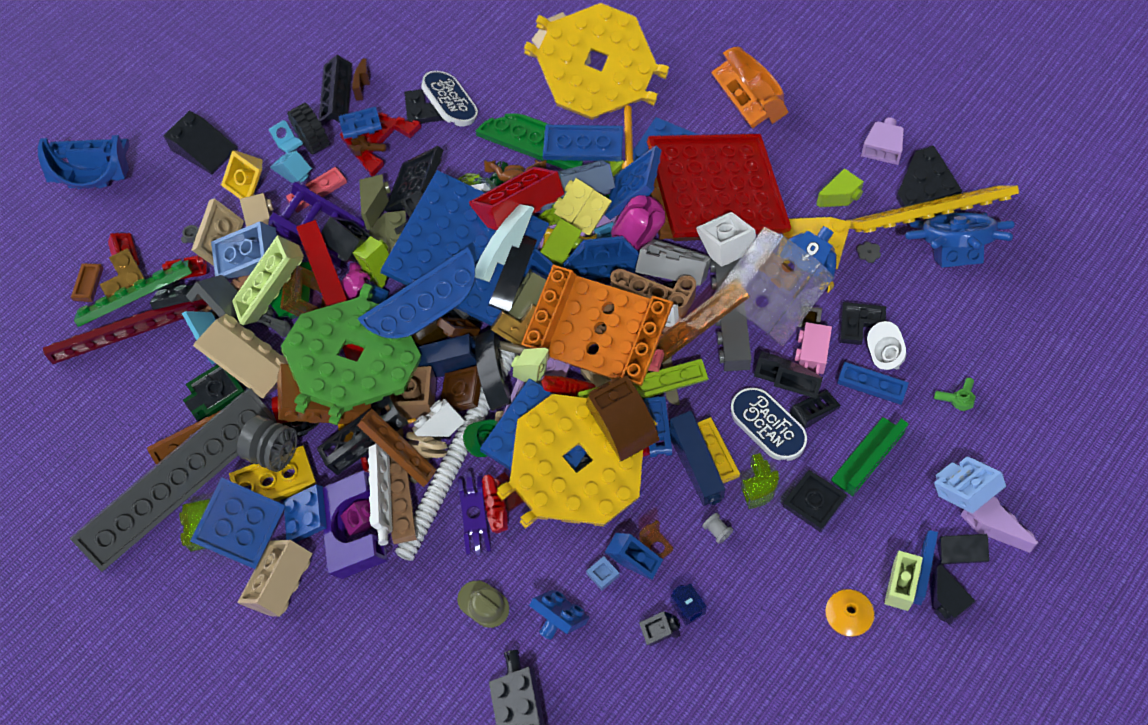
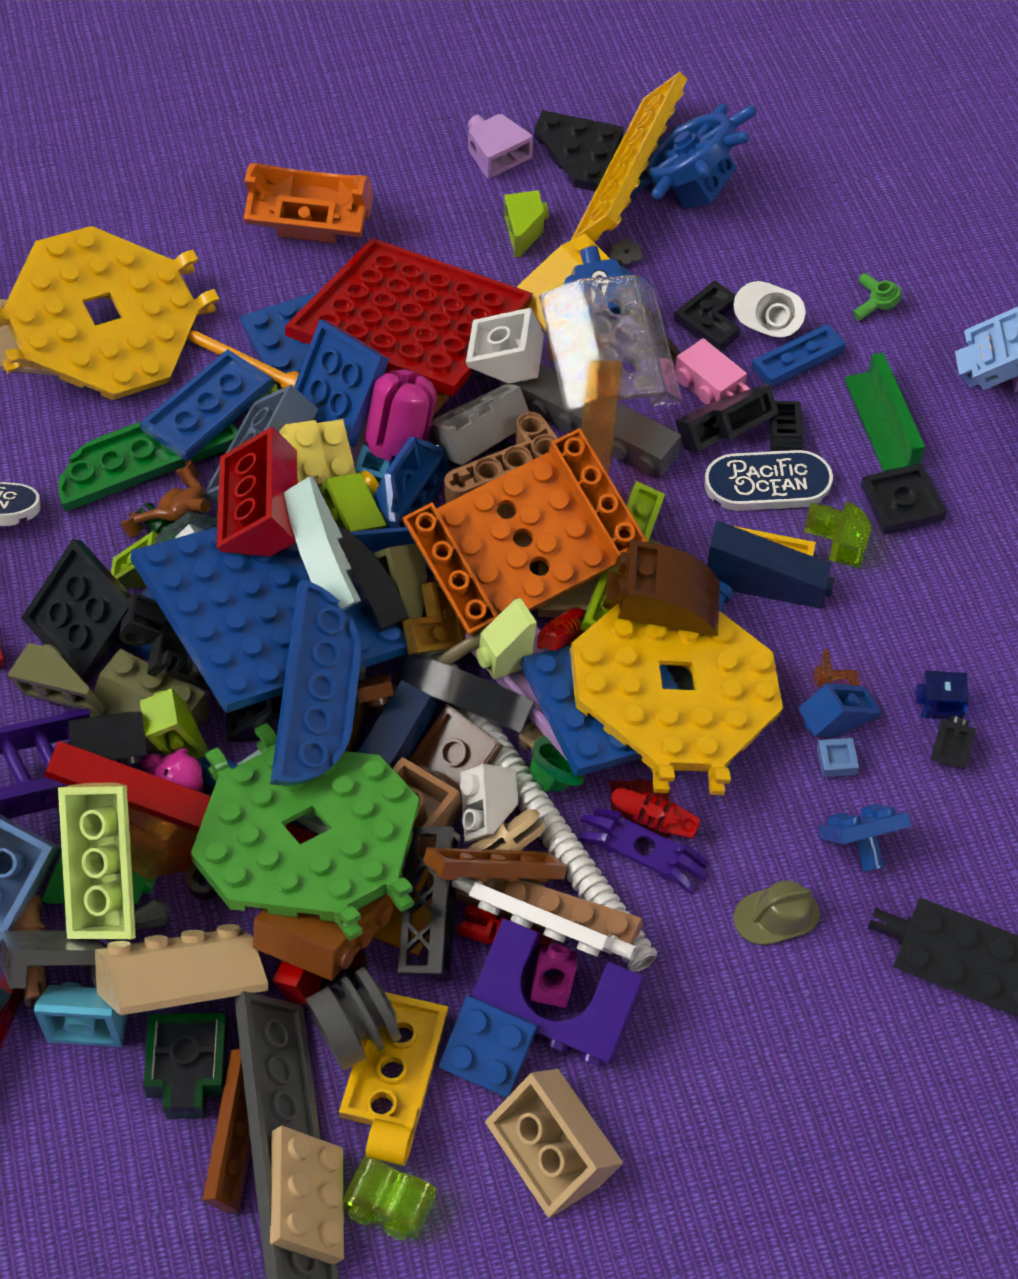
camera: 60 degrees left, 5 degrees down
blue plate [190,477,285,569] -> none
light grey bush [702,513,733,544] -> none
none -> tan plate [270,1125,344,1264]

